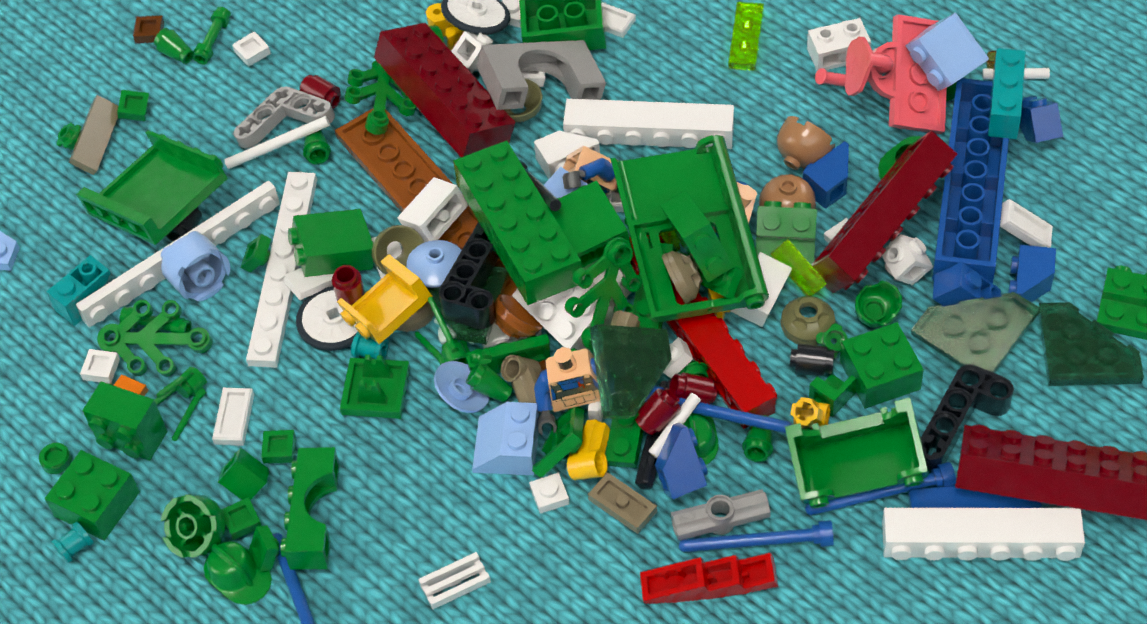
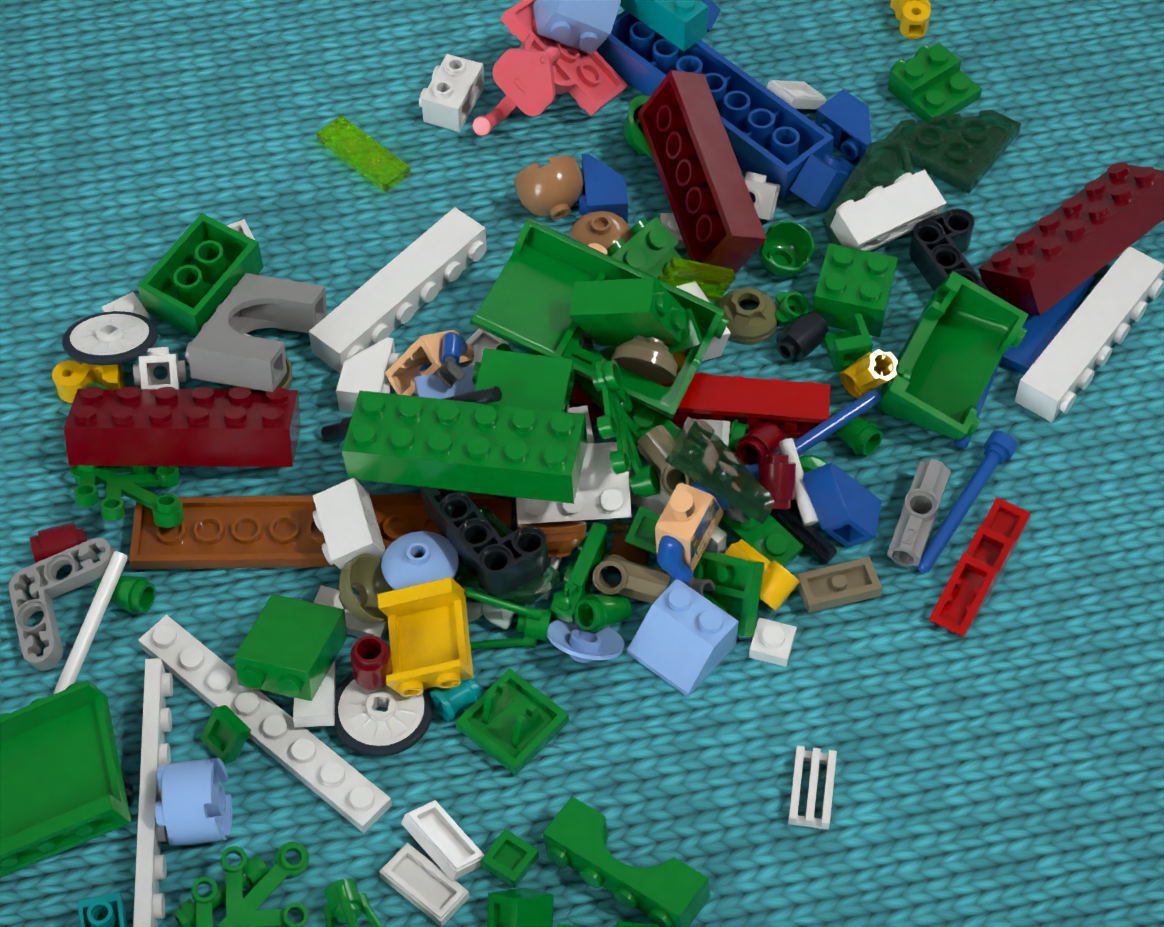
camera: 60 degrees left, 0 degrees up
none -> white tile [401,800,484,881]
none -> white brick [830,169,946,251]

